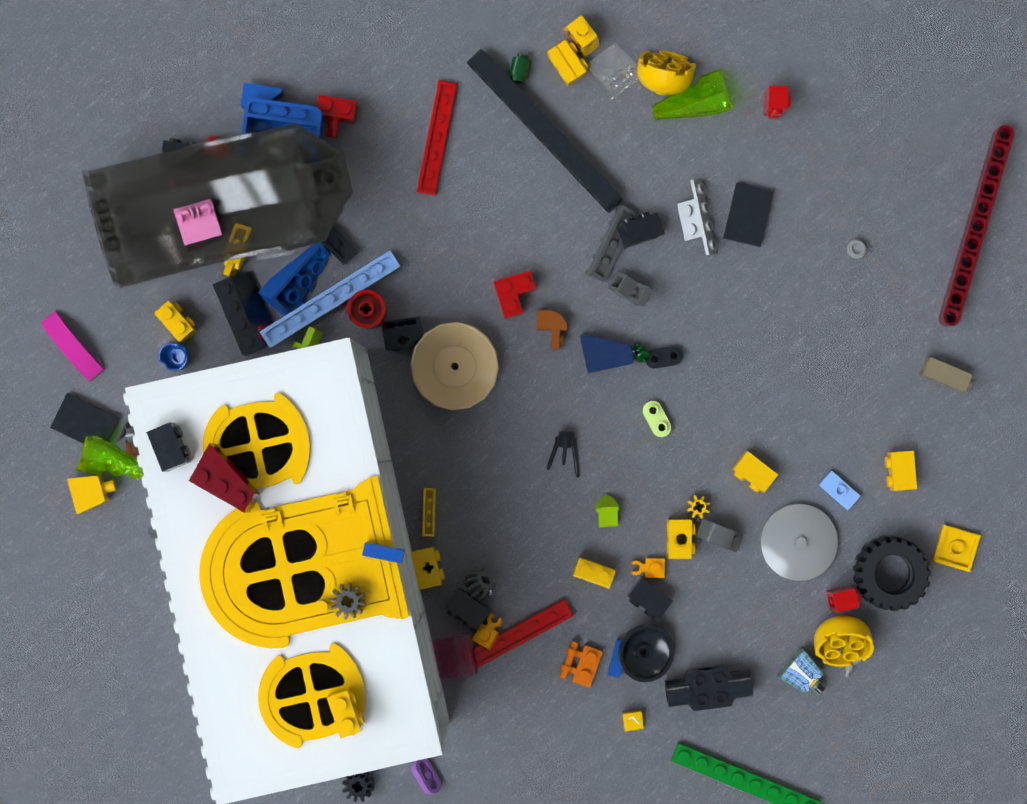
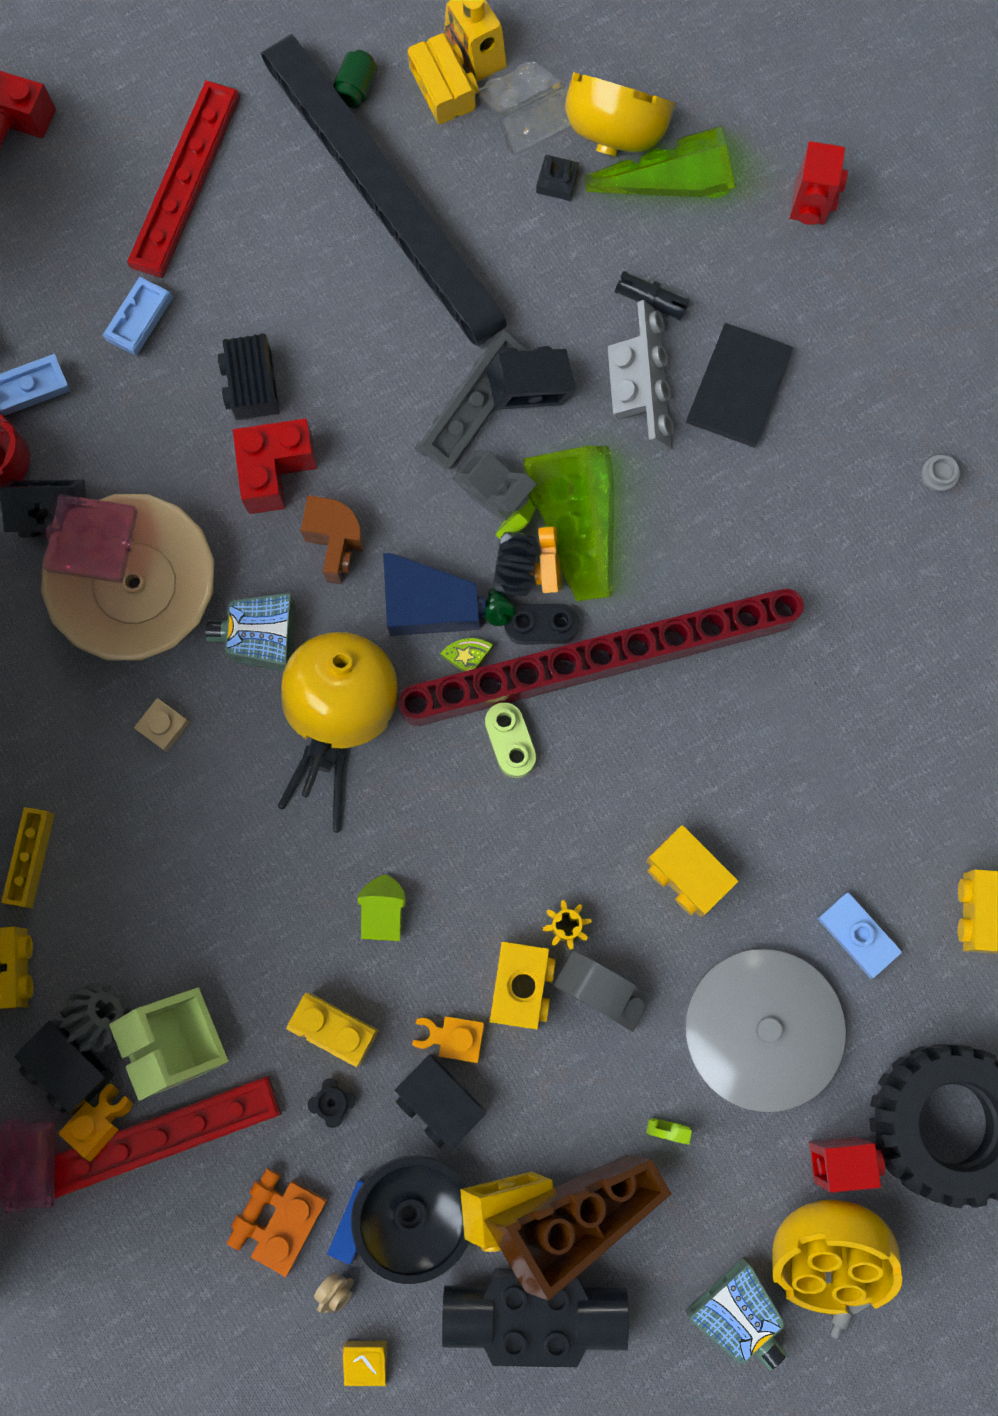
camera: 10 degrees right, 10 degrees down
none -> clear pink plate [43,494,138,583]
none -> light blue plate [102,276,173,357]
none -> yellowish green piece [109,987,229,1101]
none -> tan plate [134,698,190,752]
none -> torso [205,594,296,672]
none -> black brick [218,333,280,420]
none -> yellow cylinder [281,632,398,748]
none -> black plate [308,1078,356,1128]
none -> tan plate [314,1272,354,1314]
none -> dark red beam [398,589,804,726]
none -> lime tile [440,638,493,672]
none -> yellow brick [460,1171,553,1252]
none -> reddish brown wedge [484,1155,671,1301]
none -> black gear [493,531,538,596]
none -> lime tile [495,498,537,539]
none -> clear neon green wedge [523,445,614,601]
none -> light orange plate [534,527,562,593]
none -> black tile [536,154,580,201]
none -> black pin [614,271,690,321]
none -> lime tile [646,1118,692,1145]

